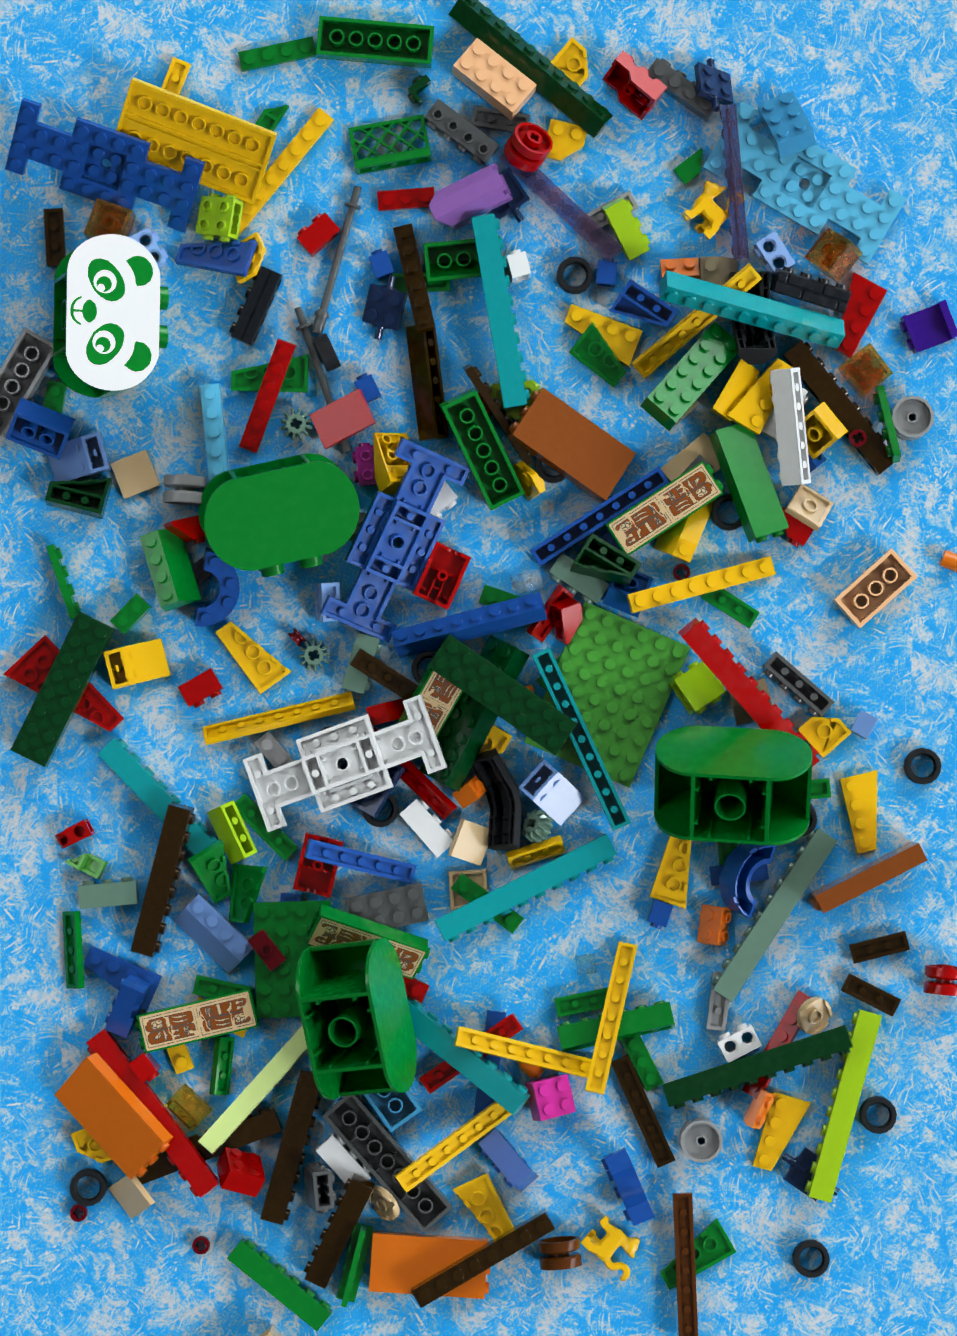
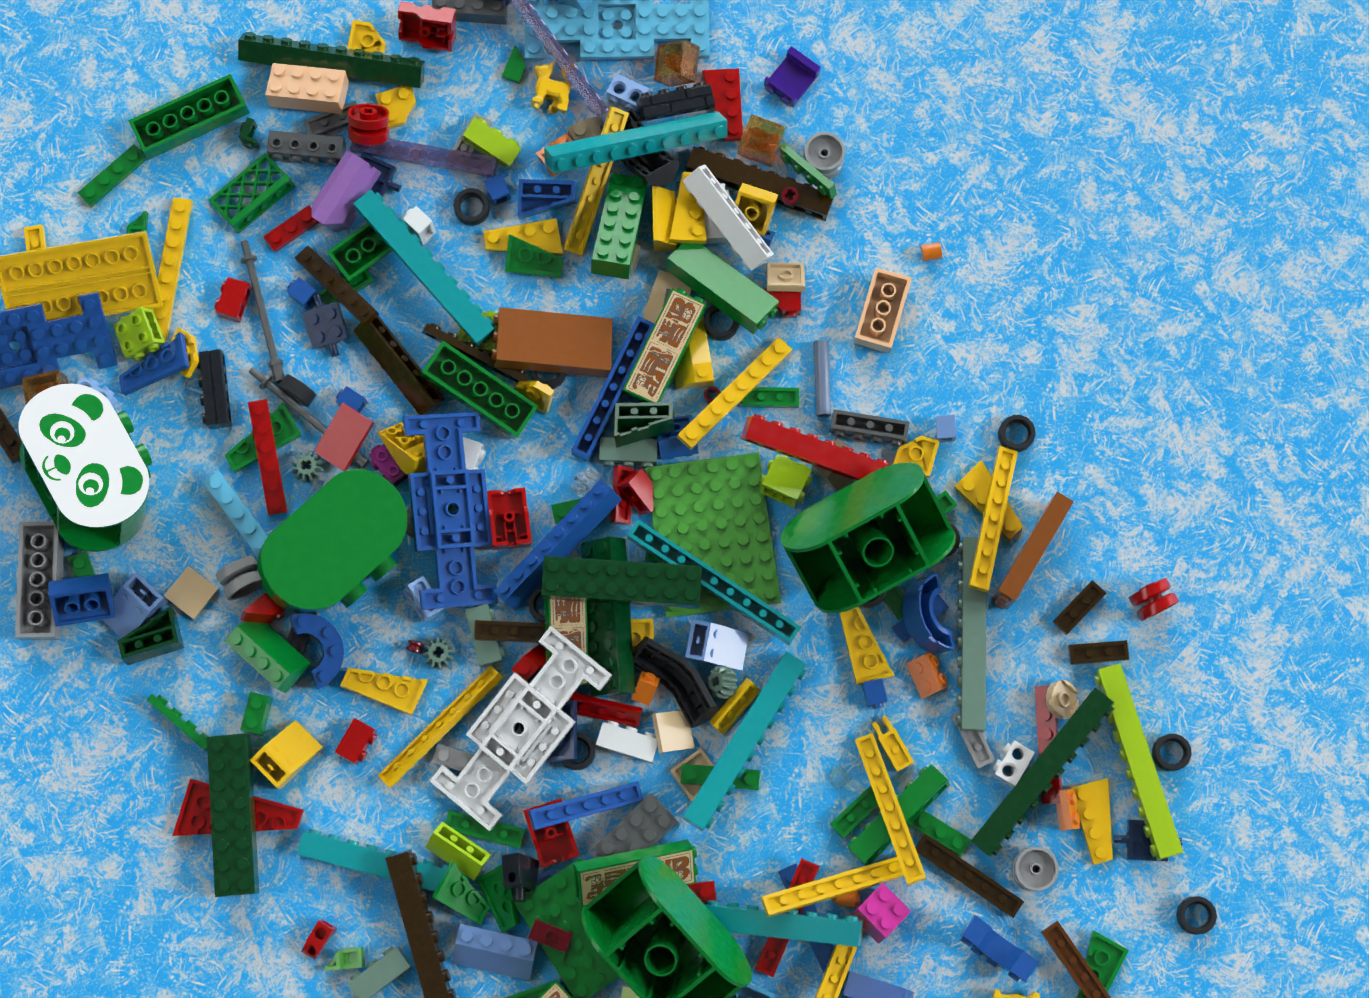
camera: 30 degrees left, 10 degrees down
none -> black torso [502,853,539,902]
none -> sand blue piece [813,340,831,417]
none -> yellow hinge [871,716,914,772]
none -> yellow plate [968,446,1018,593]

